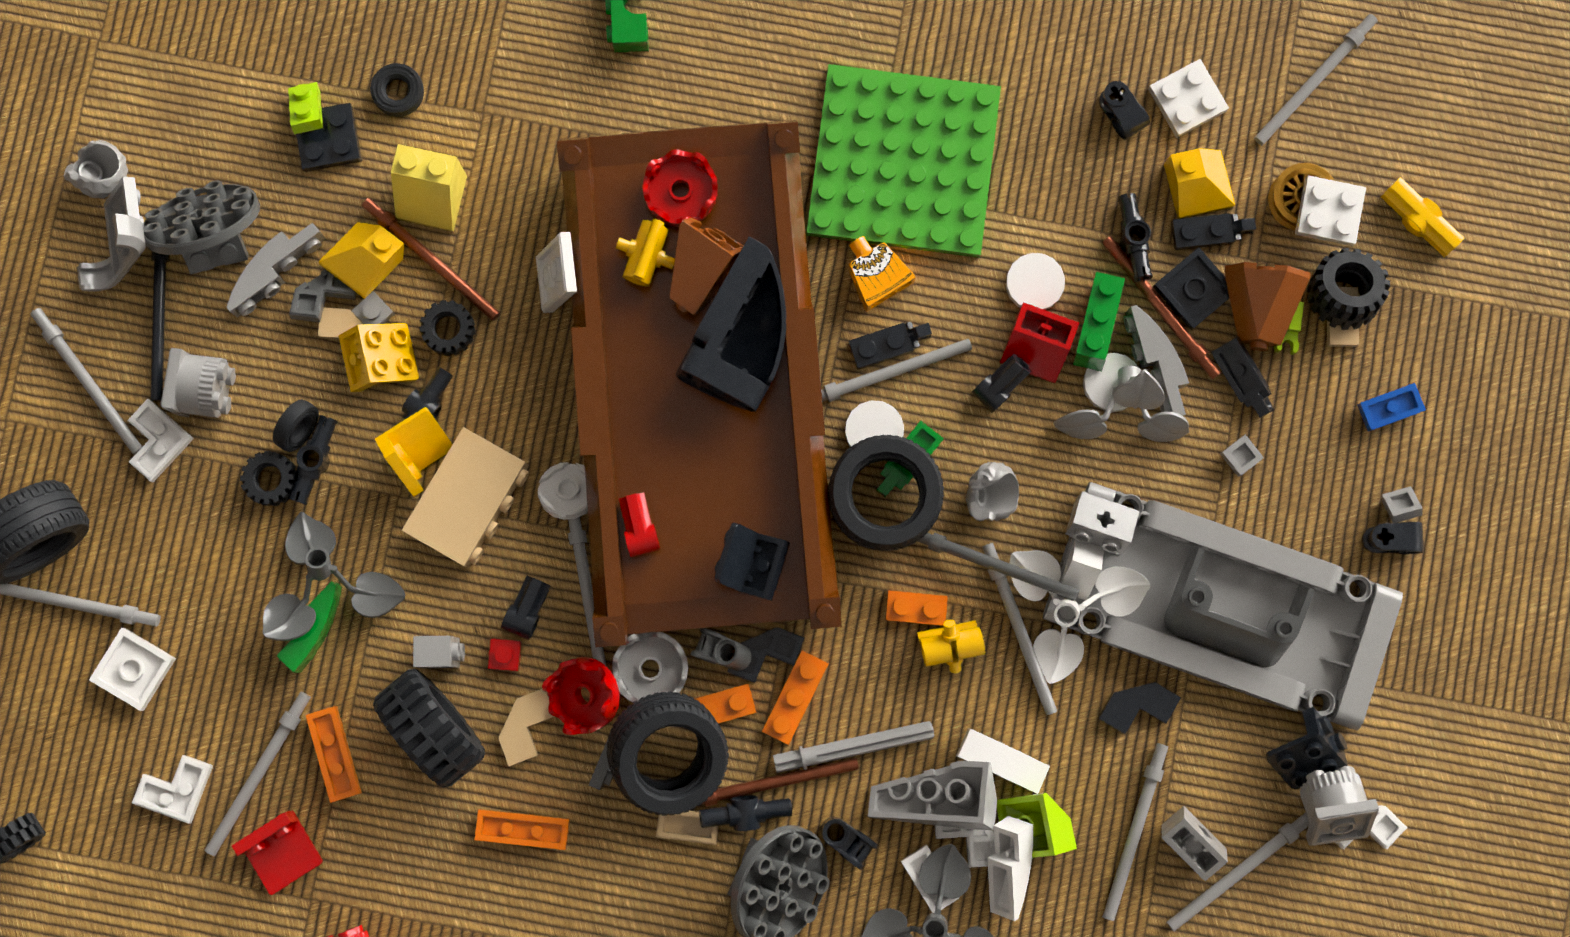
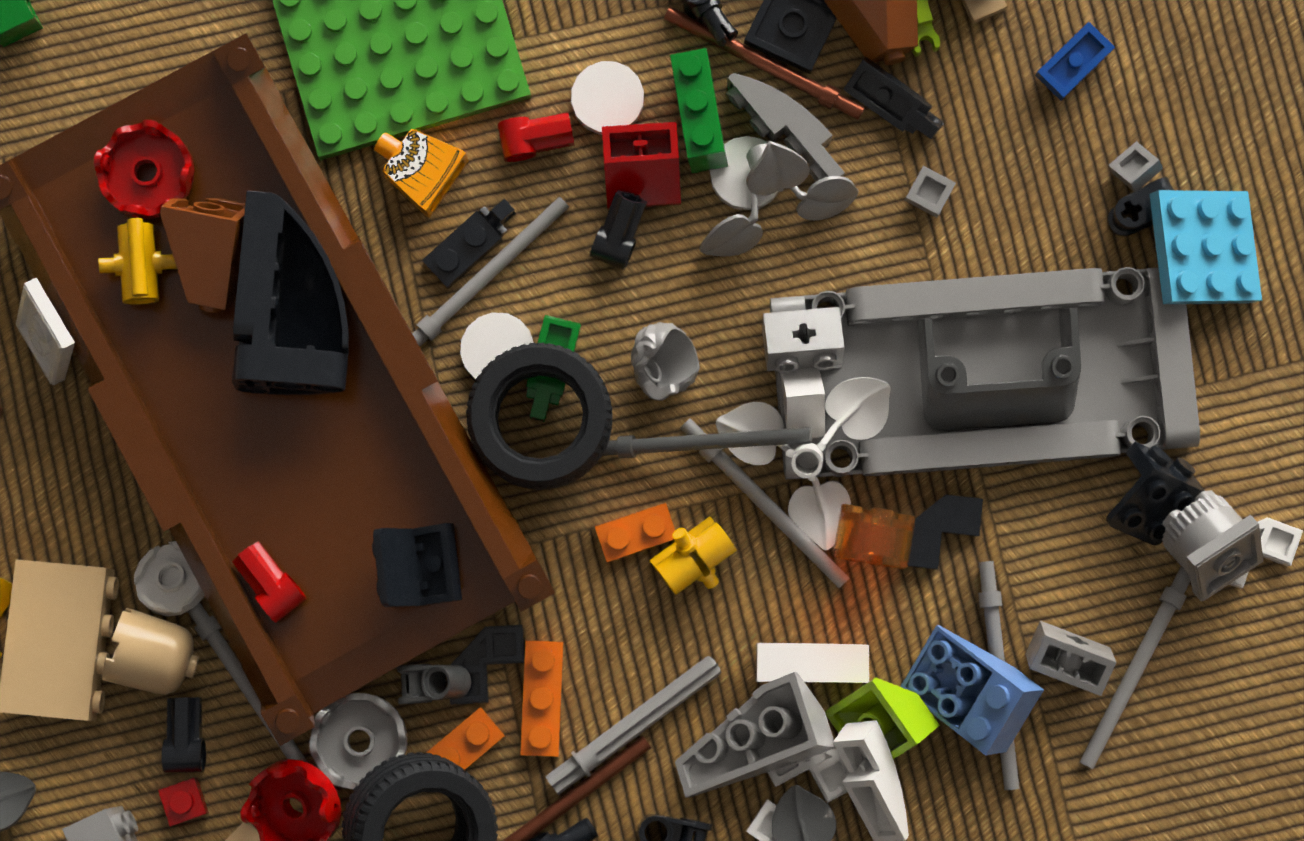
camera: 20 degrees left, 0 degrees up
none -> tan cylinder [102,608,199,695]
none -> red piece [497,112,575,162]
none -> clear orange brick [833,504,916,569]
none -> medium blue slope [900,625,1044,756]
none -> medium azure plate [1149,190,1262,304]

